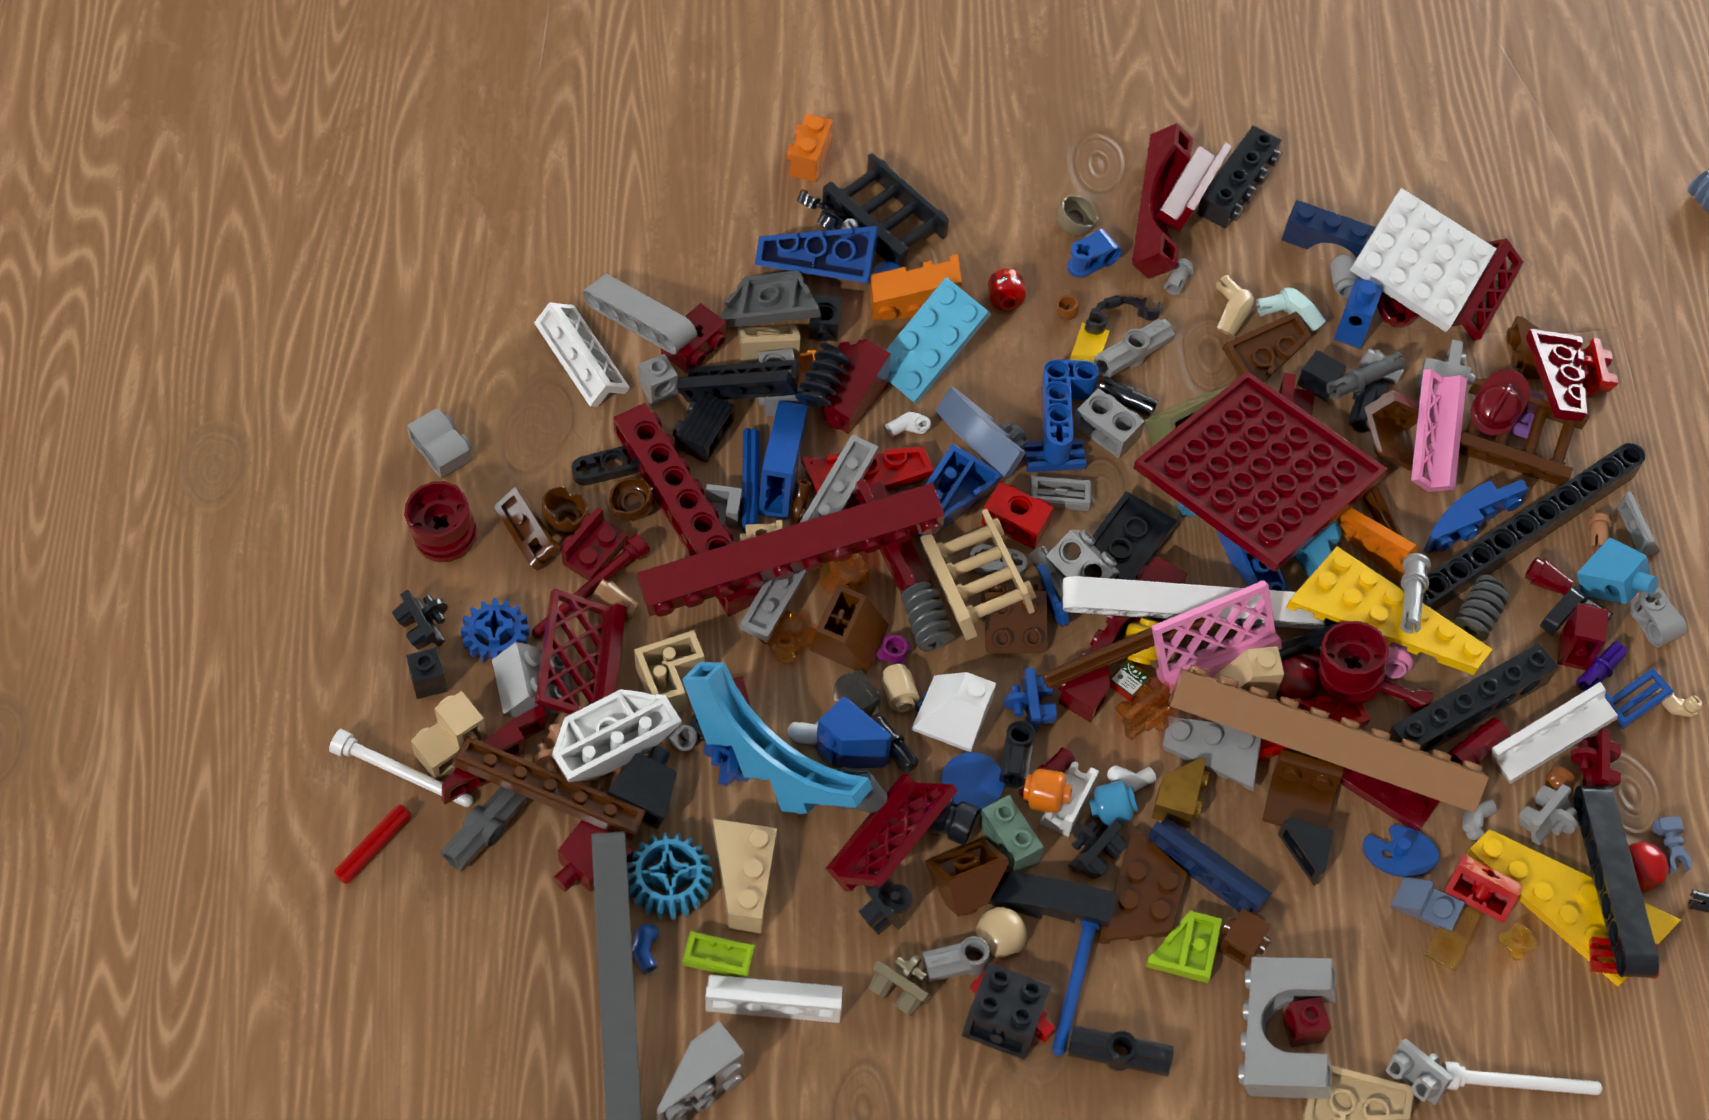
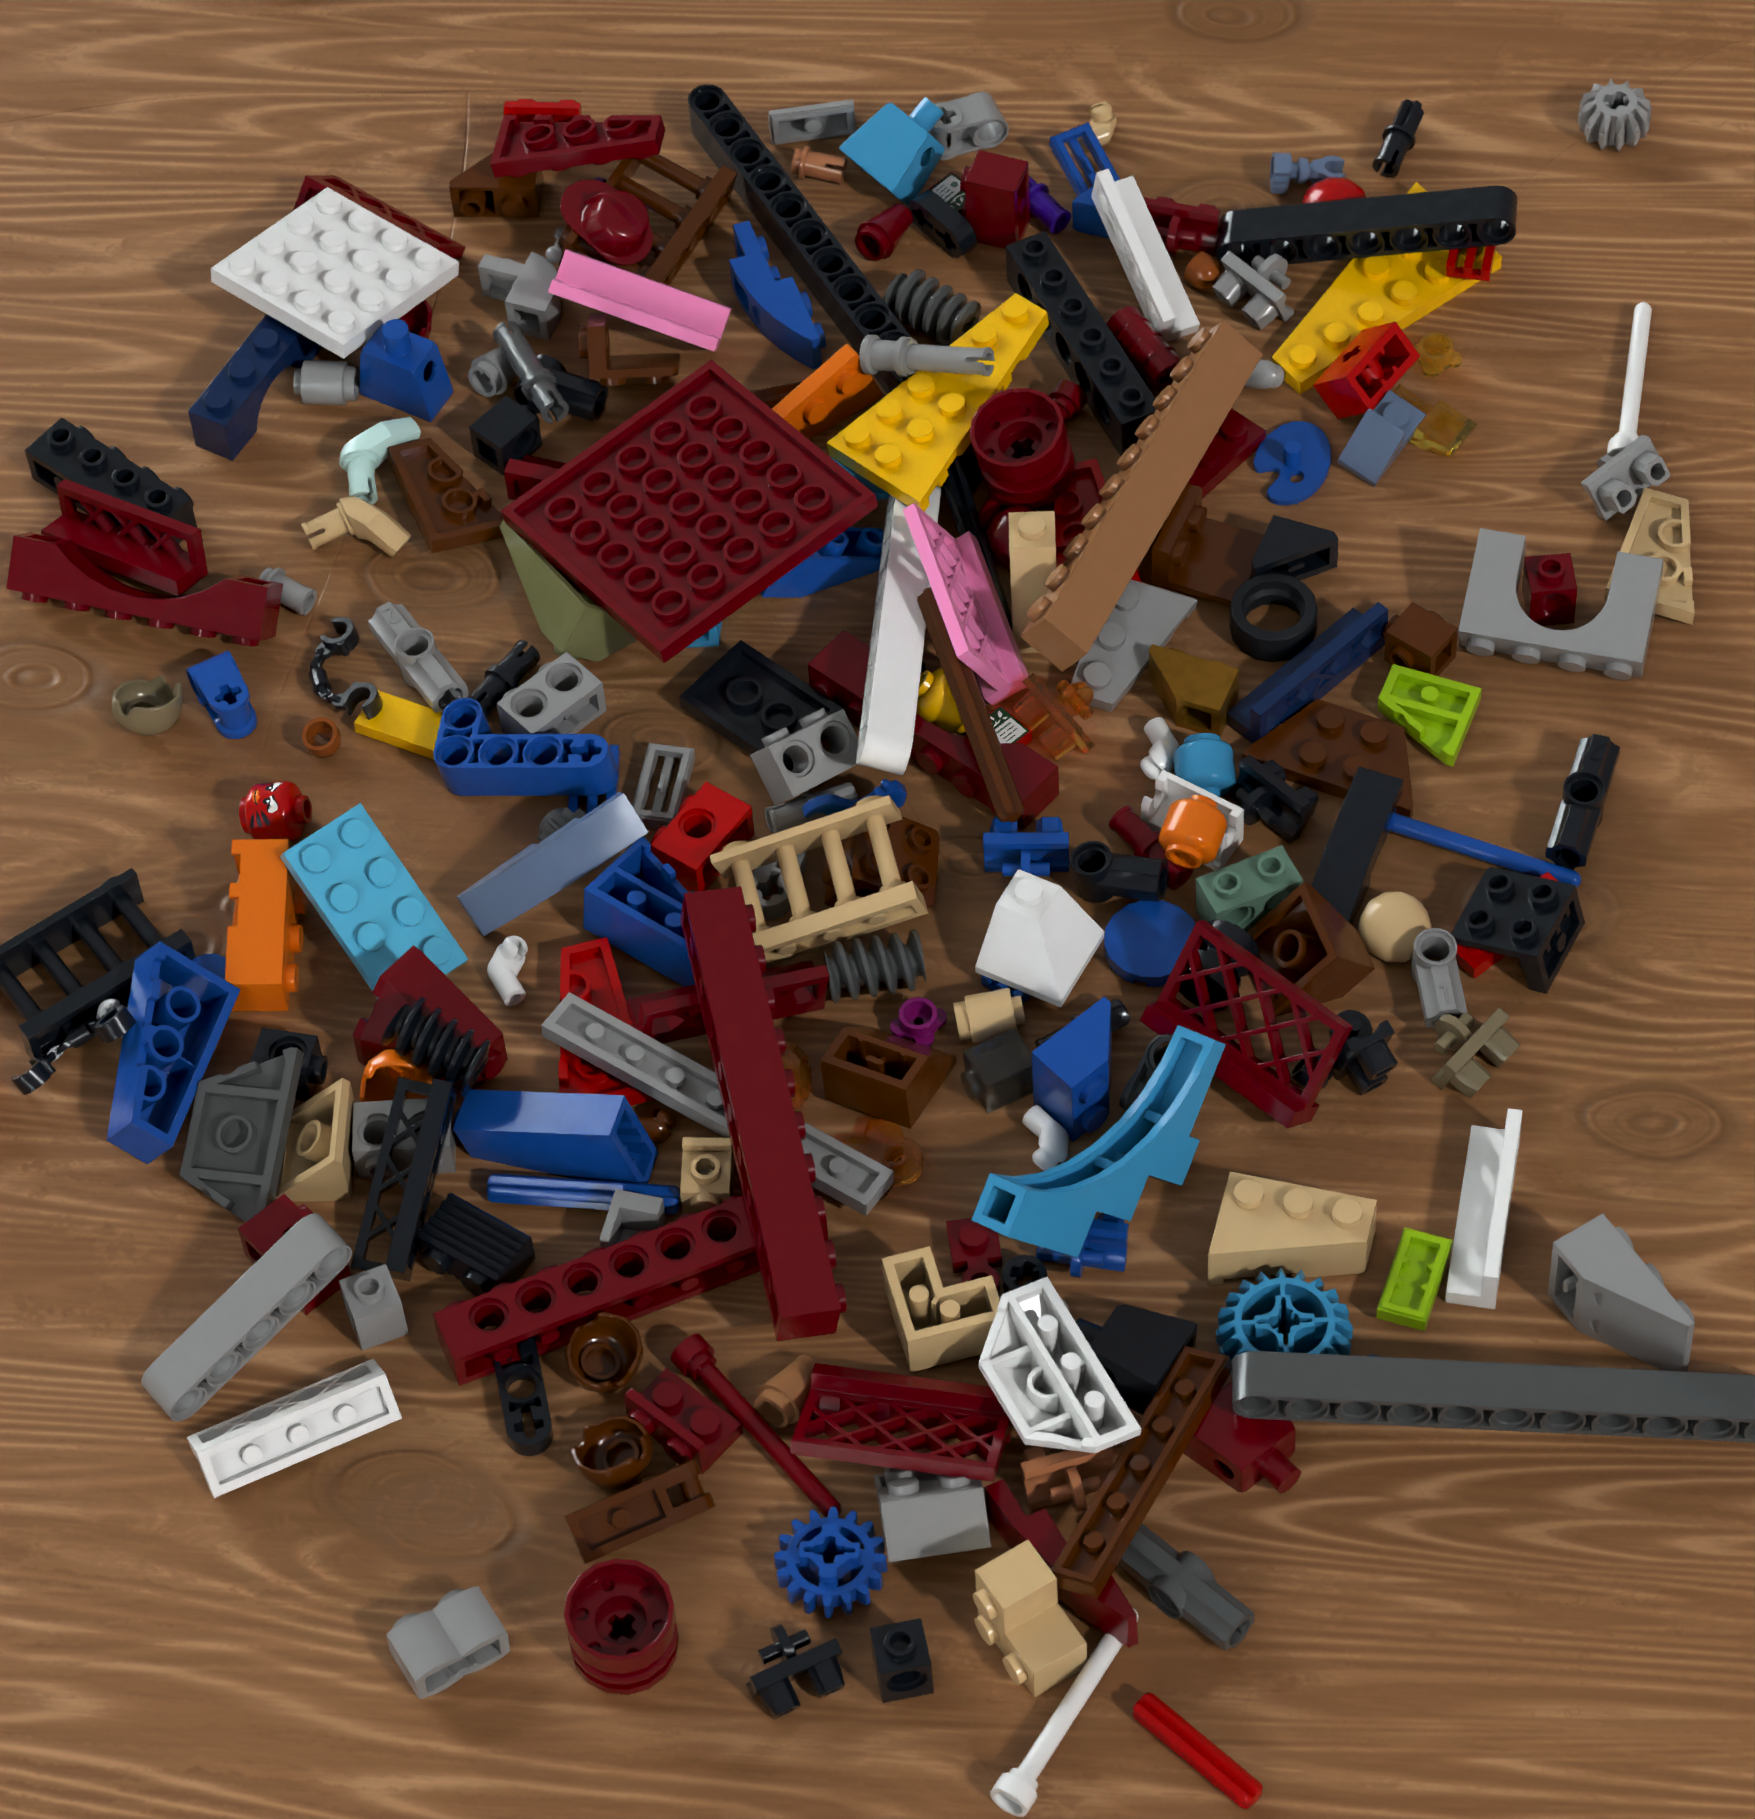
camera: 75 degrees left, 5 degrees down
none -> black tyre [1230,573,1317,662]

